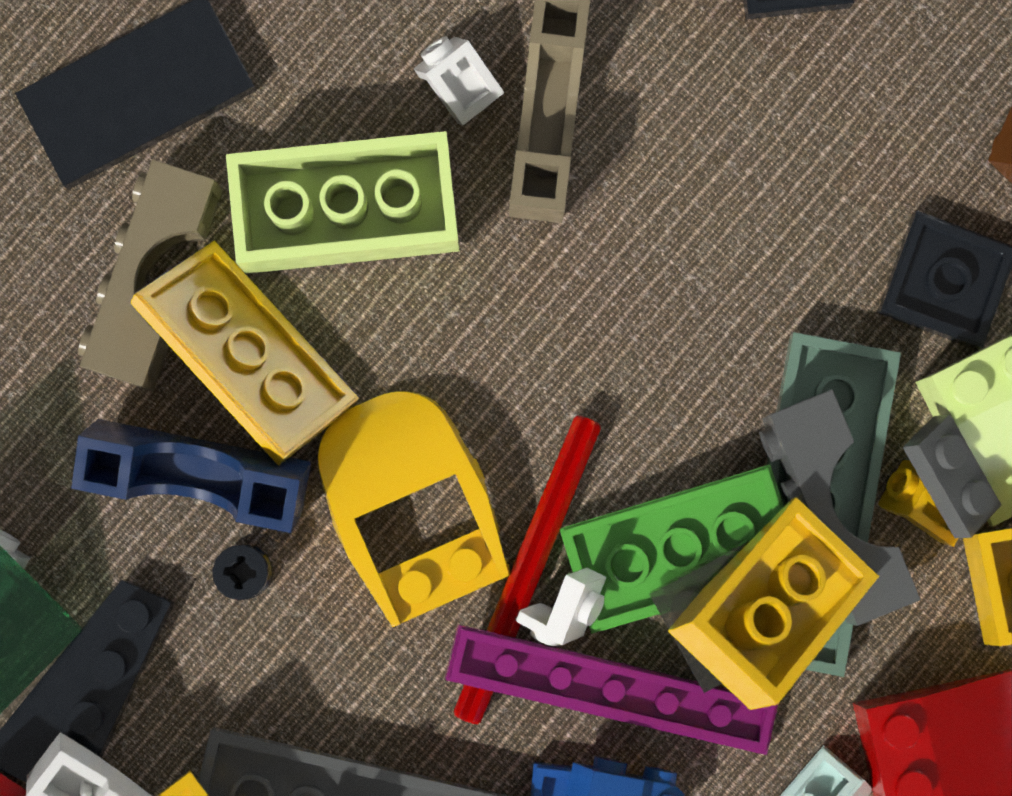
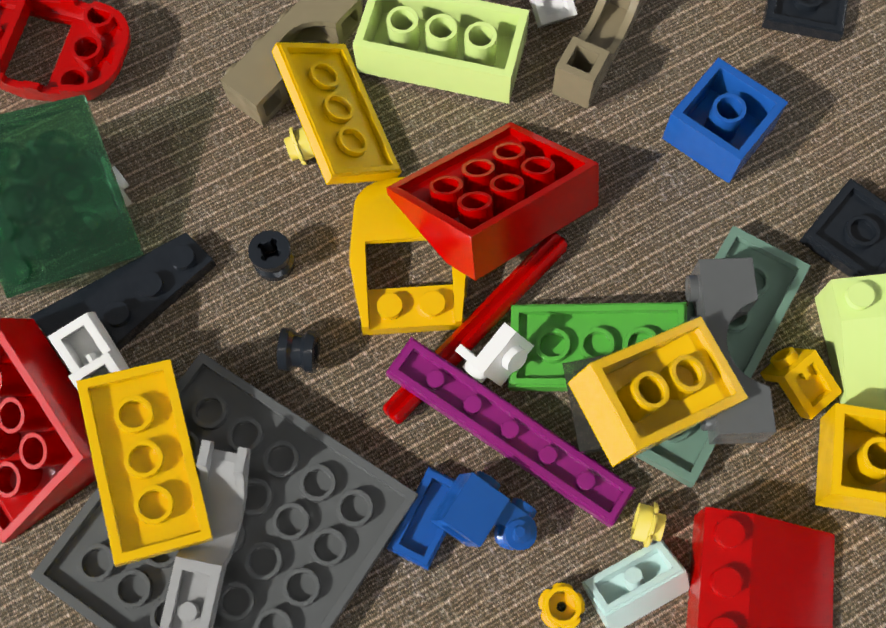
camera: 25 degrees right, 15 degrees down
dark blue arch [71,419,311,533] -> none
dark grey plate [903,414,1001,539] -> none
none -> black wheel [277,327,320,373]
none -> light yellow plate [284,127,315,165]
none -> red slope [386,122,599,281]
none -> light yellow plate [631,502,666,548]
none -> blue brick [662,57,788,183]

